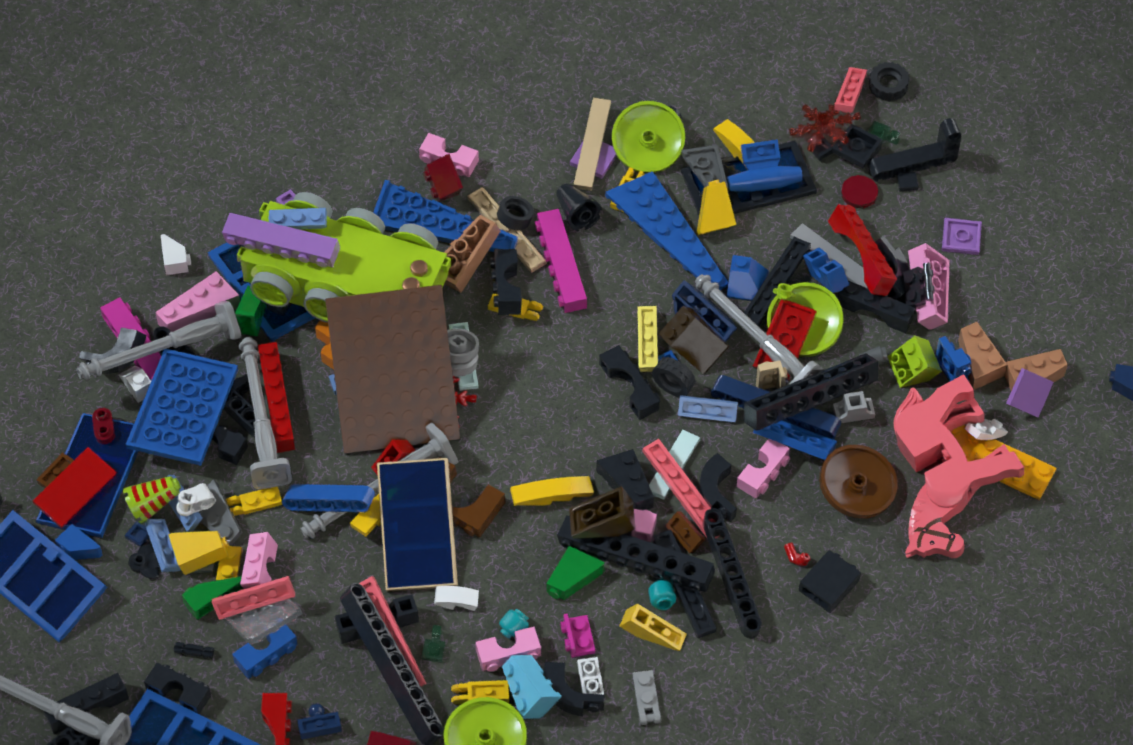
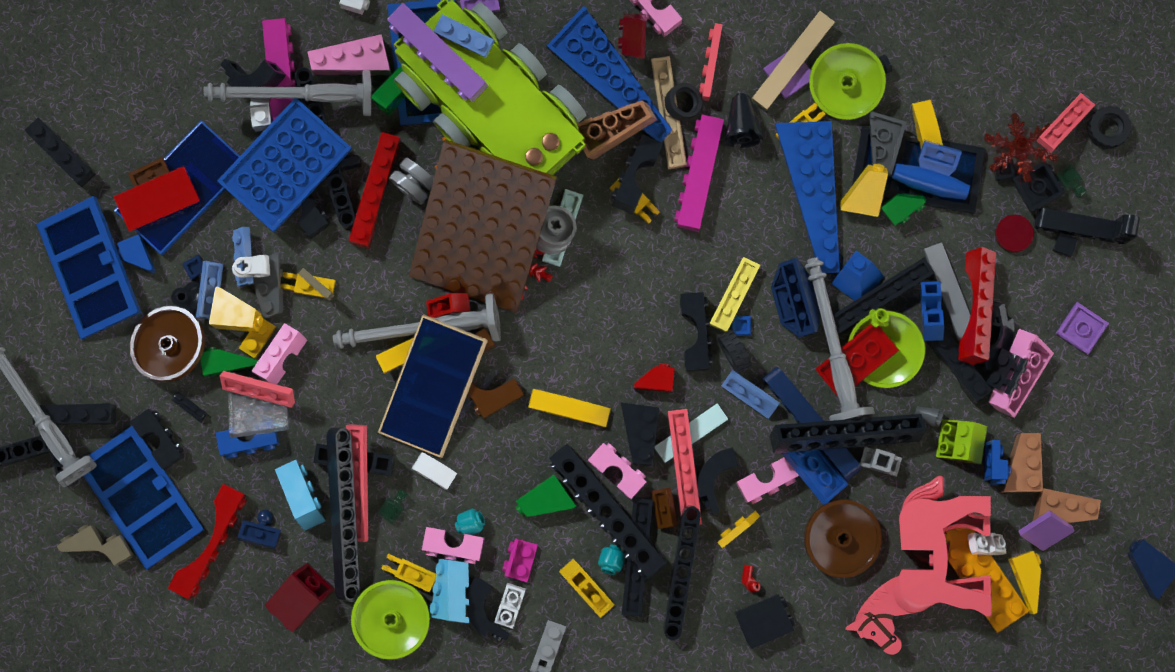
camera: 25 degrees right, 25 degrees up
dark red plate [92,408,115,444] -> none
lime cone [123,476,181,524] -> none
light grey piece [239,337,292,489] -> none
blue beam [282,484,375,512] -> none
dark brown slope [569,487,636,539] -> none
dark brown slope [659,306,729,374] -> none
tan bracket [756,360,788,390] -> none
none -> reddish brown dish [130,306,205,382]
none -> medium azure wedge [275,460,326,531]
none -> dark tan tile [298,268,334,301]
none -> light grey wheel [389,158,434,205]
none -> red slope [633,363,674,393]
none -> coral plate [699,23,723,101]
none -> yellow wing [717,510,760,548]
none -> green slope [881,193,926,226]
none -> yellow slope [1008,551,1041,614]

